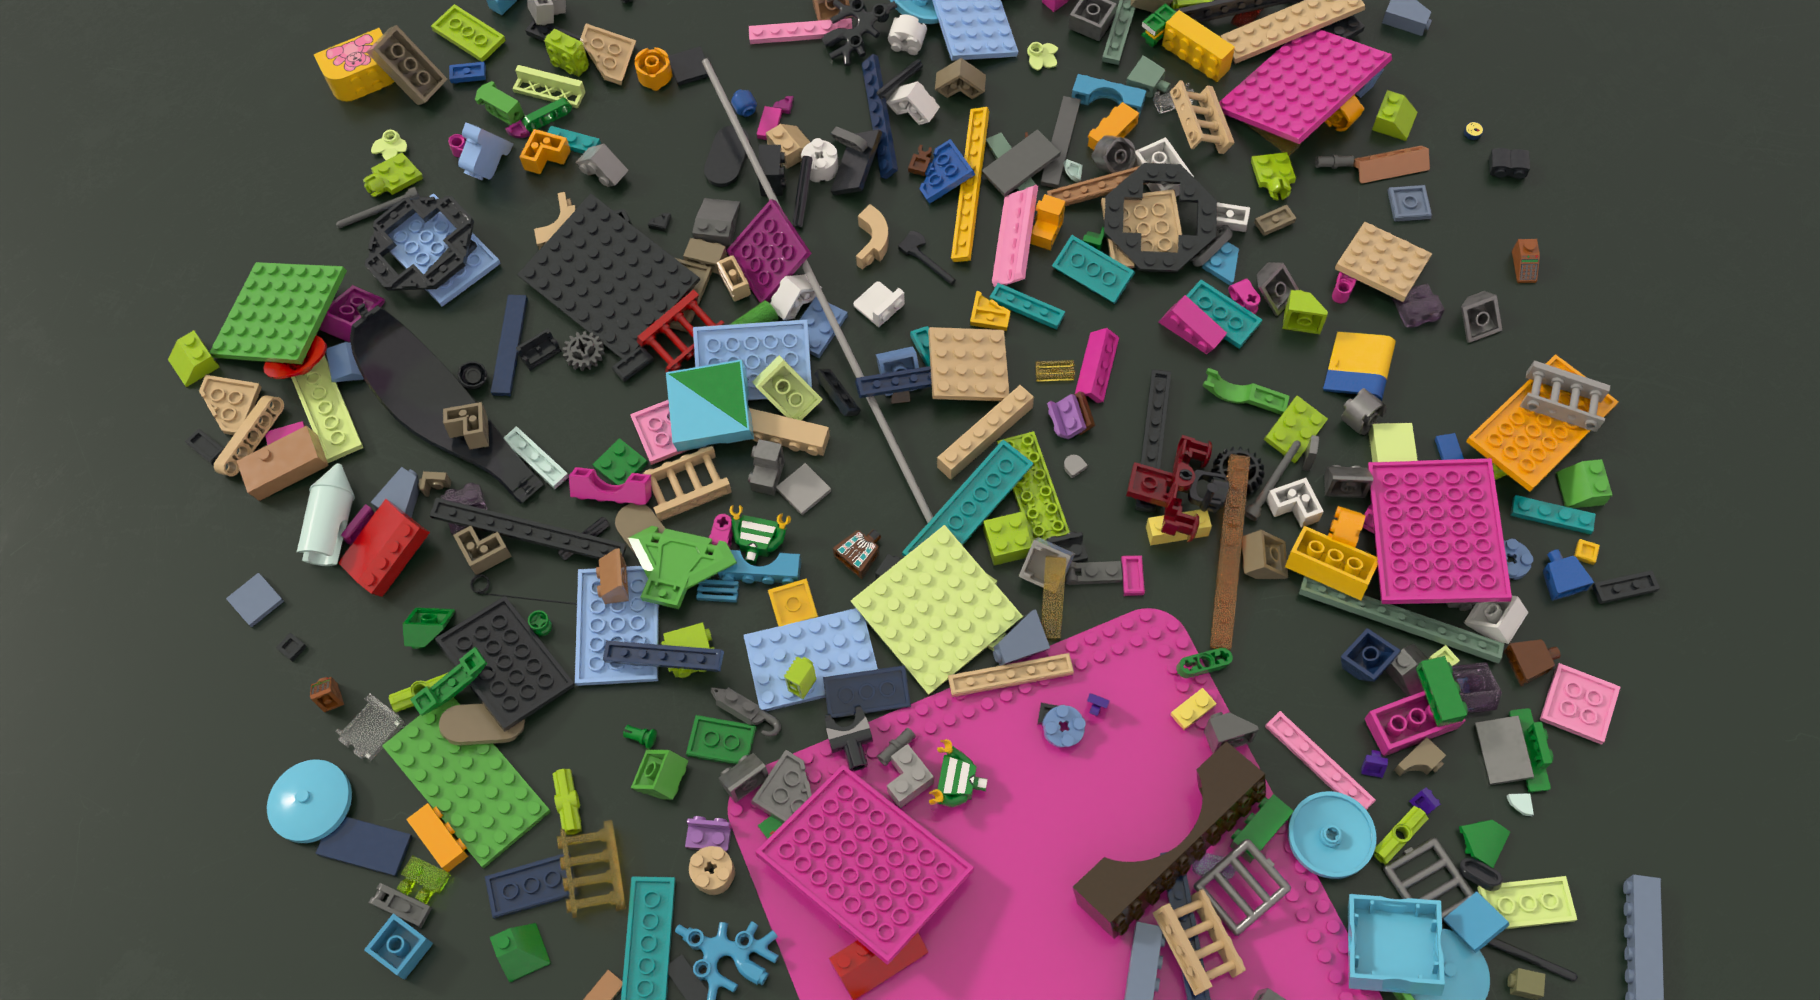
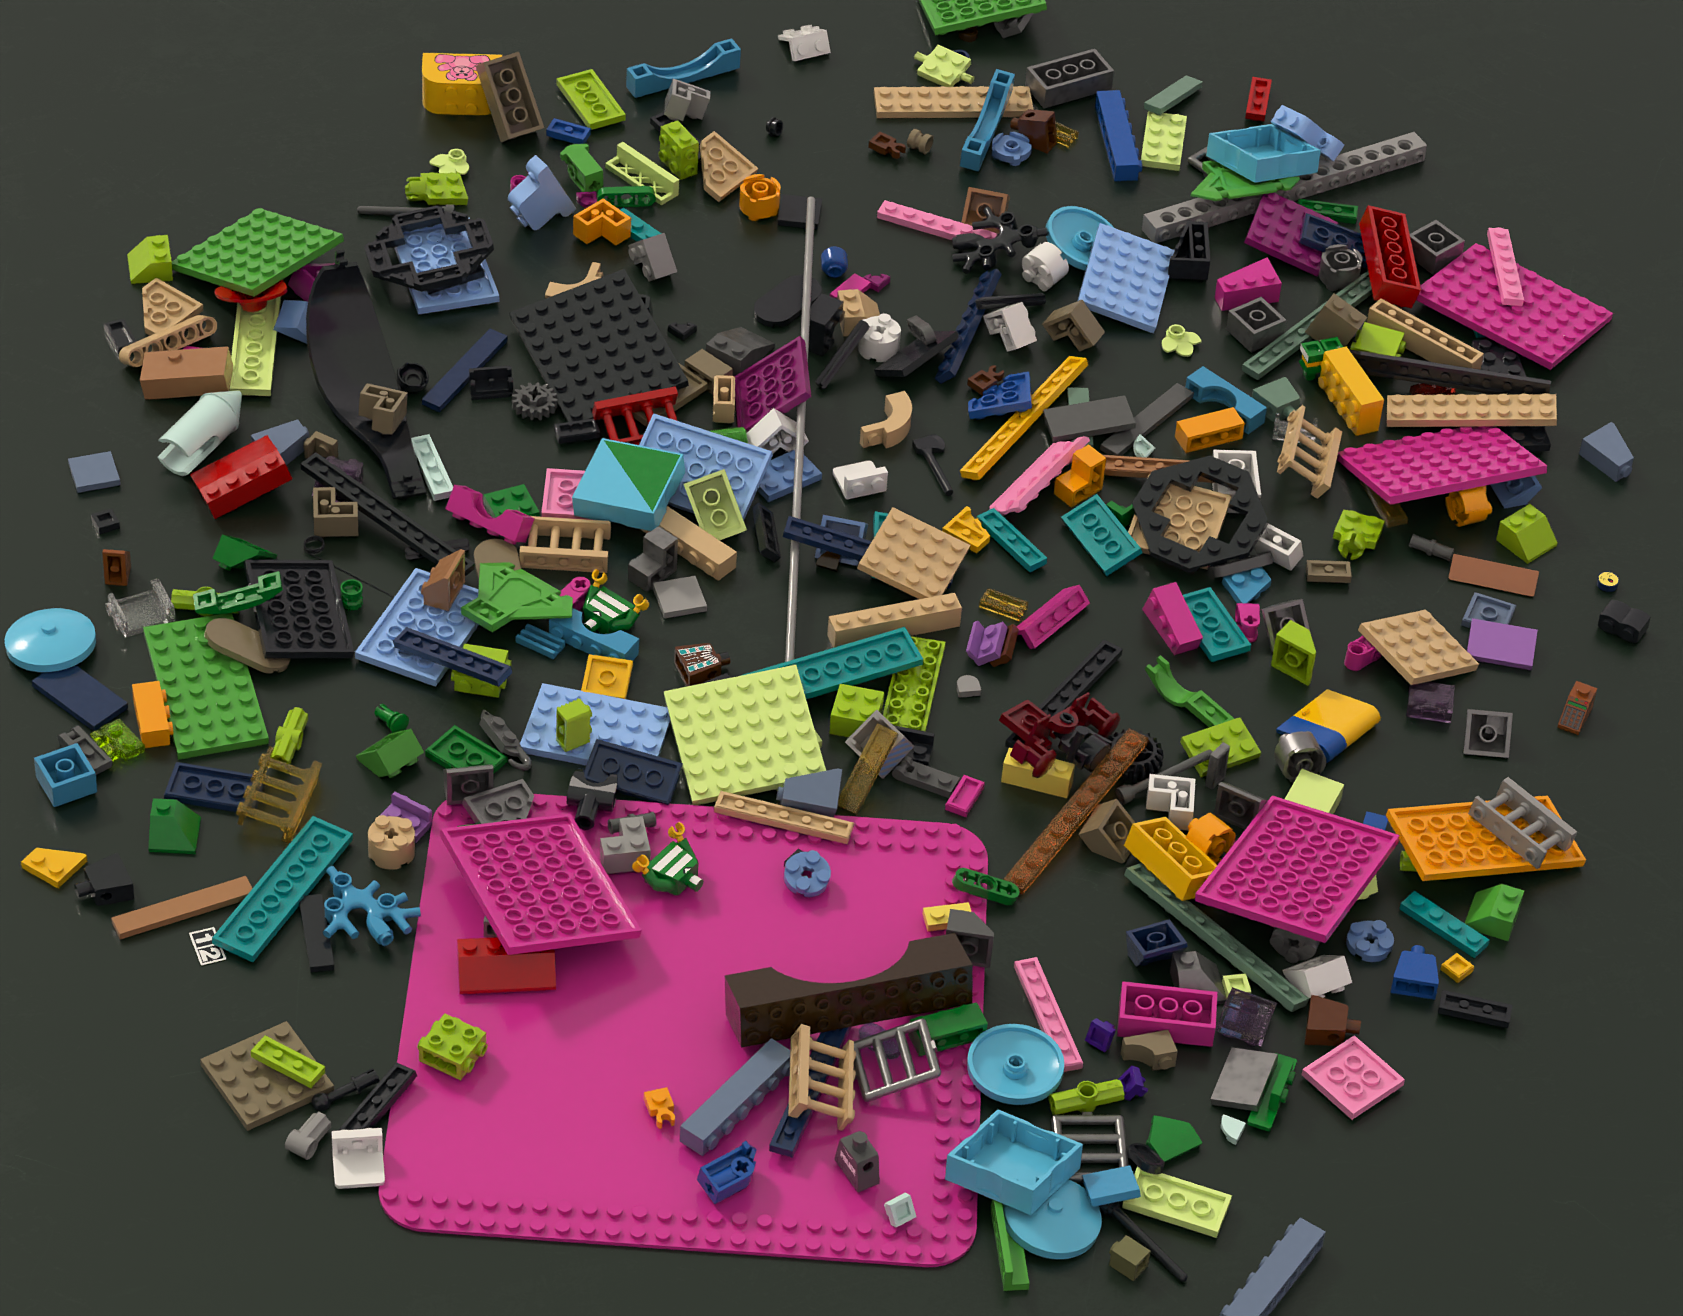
camera: 20 degrees right, 20 degrees down
magenta tile [341,504,374,545] -> none
dark purple tile [1087,693,1110,716] -> none
flat silver brick [1092,135,1136,173] -> none
green brick [1416,656,1468,727] -> none
none -> medium lavender tile [1467,618,1538,670]

